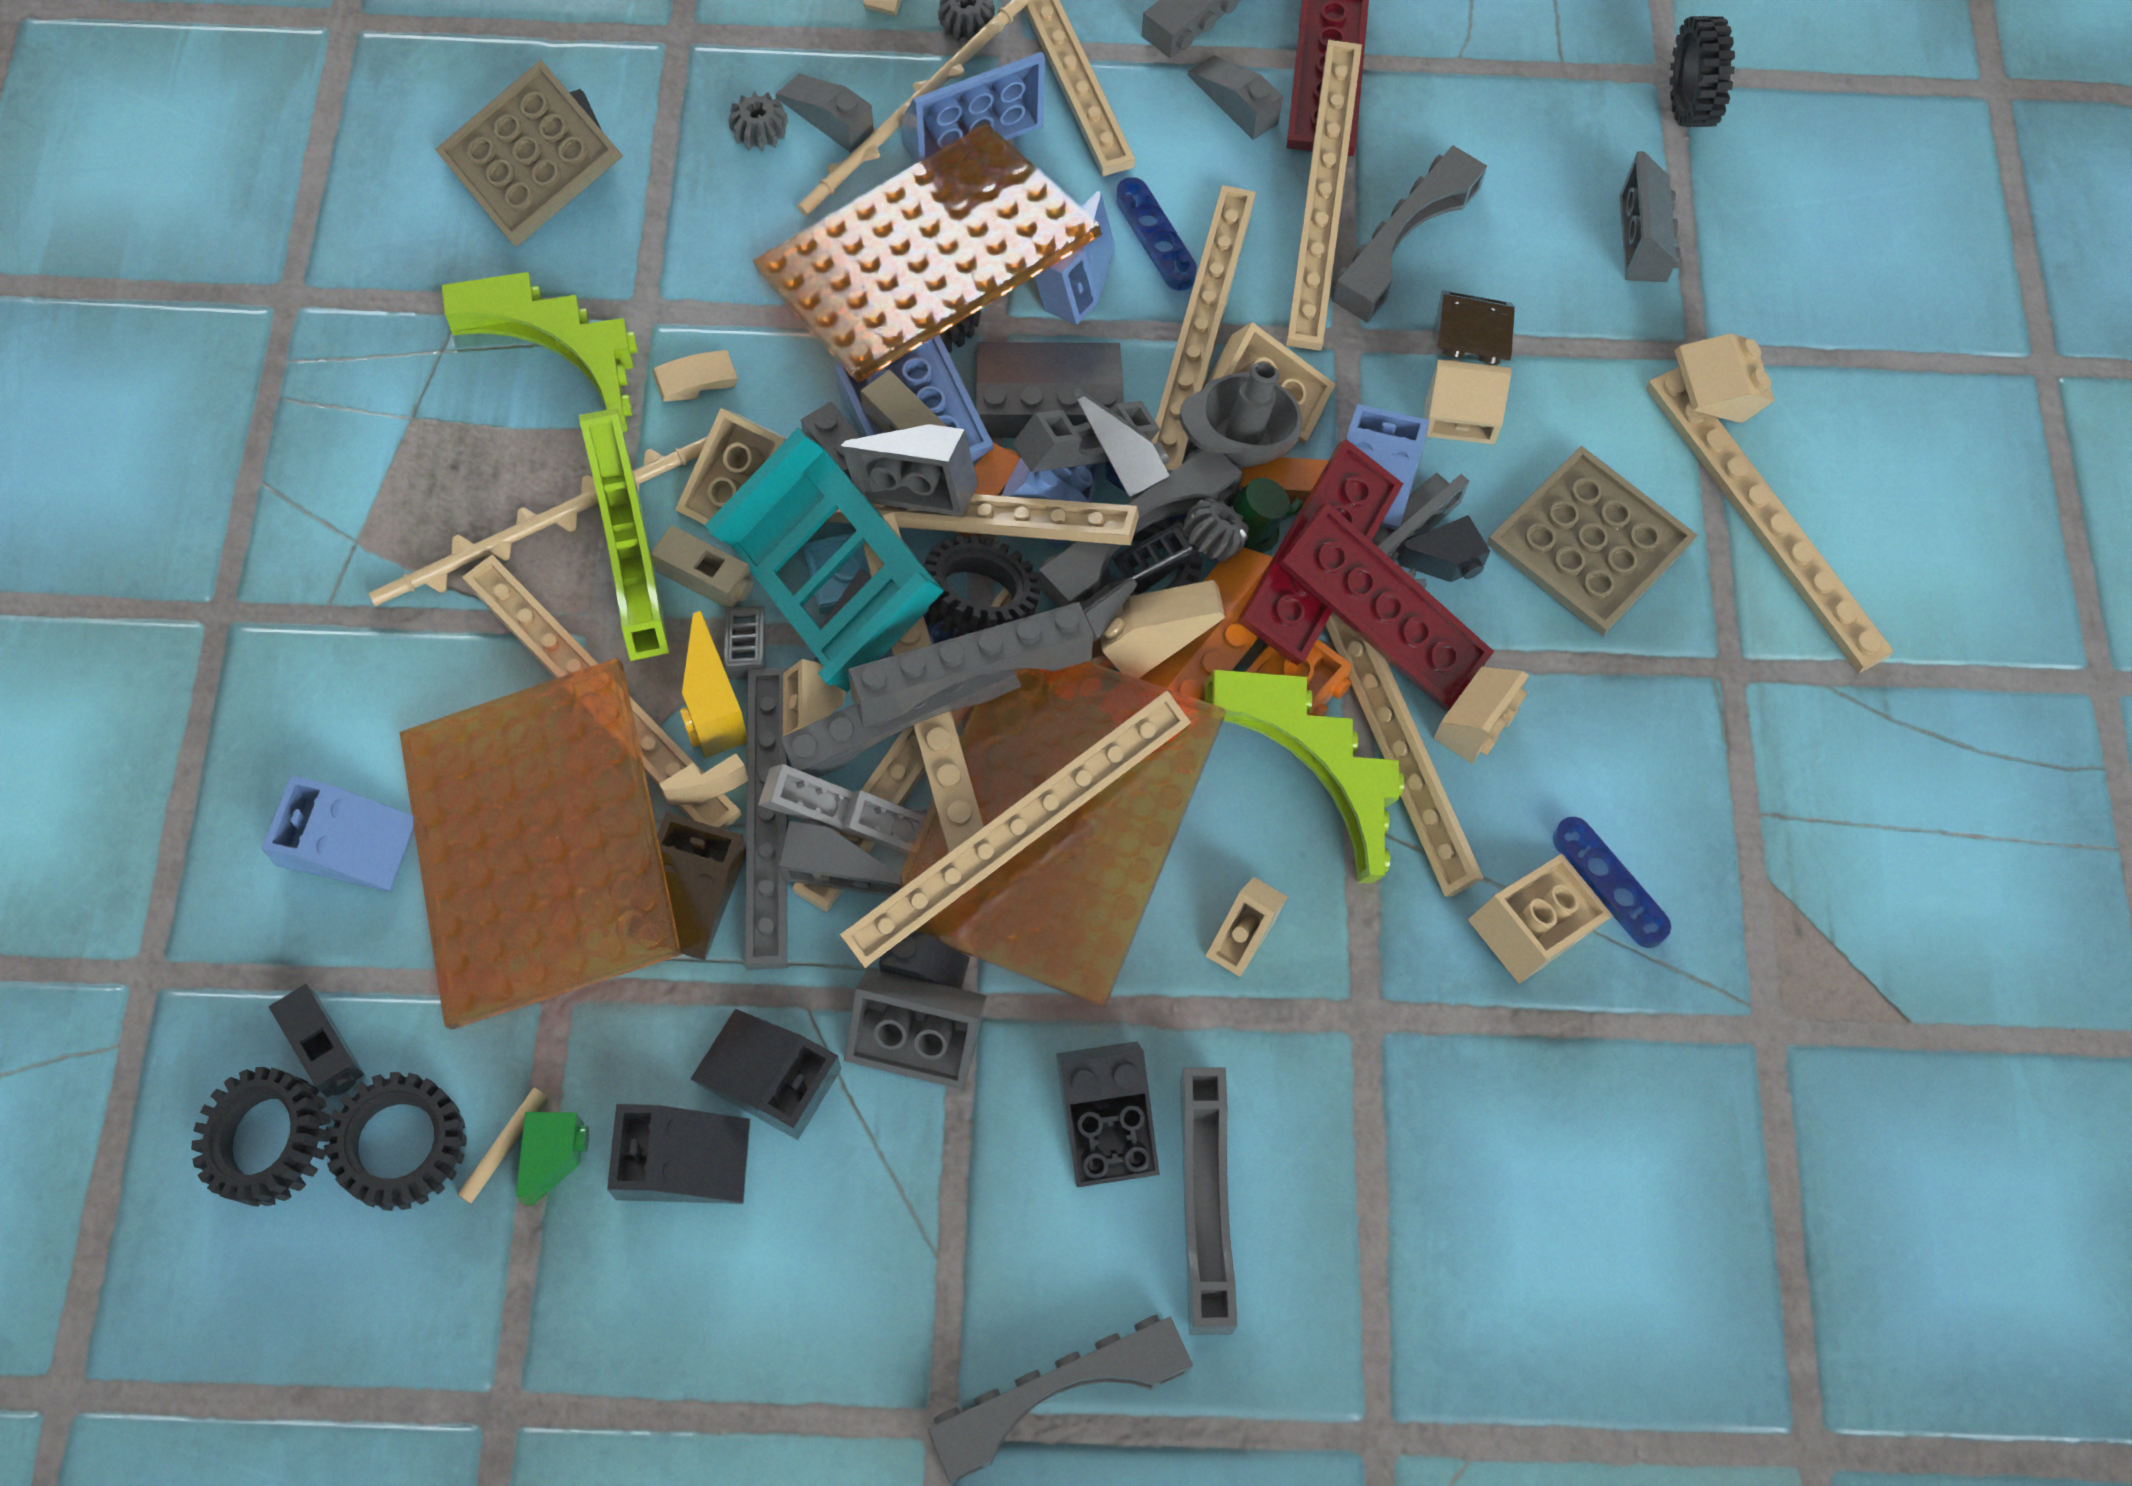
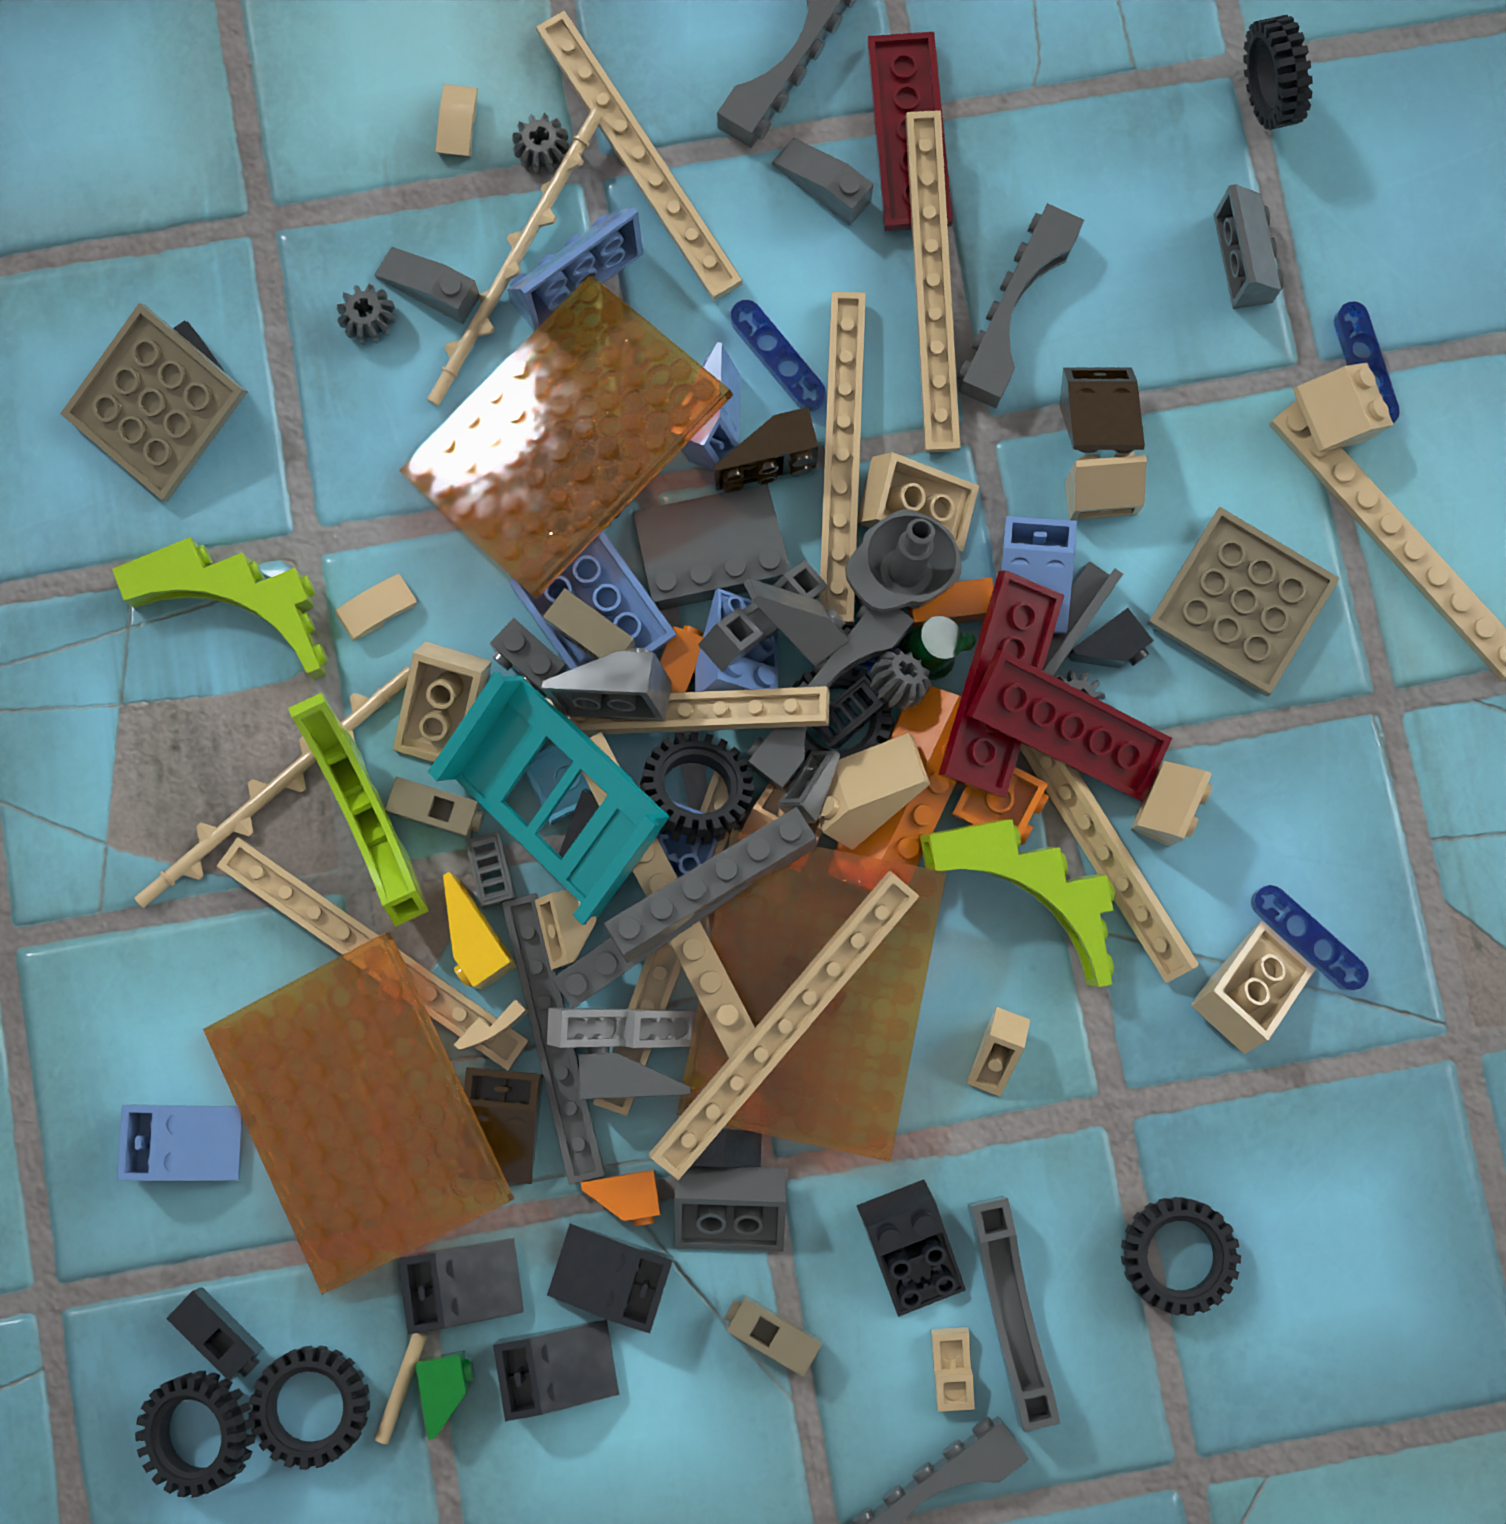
camera: 10 degrees left, 15 degrees up
none -> black slope [398,1238,524,1334]
none -> orange slope [581,1169,662,1226]
none -> dark brown slope [714,407,819,492]
none -> dark tan brick [724,1295,822,1377]
none -> tan slope [931,1327,975,1412]
none -> black tyre [1121,1197,1241,1316]
none -> clear blue beam [1334,301,1400,424]

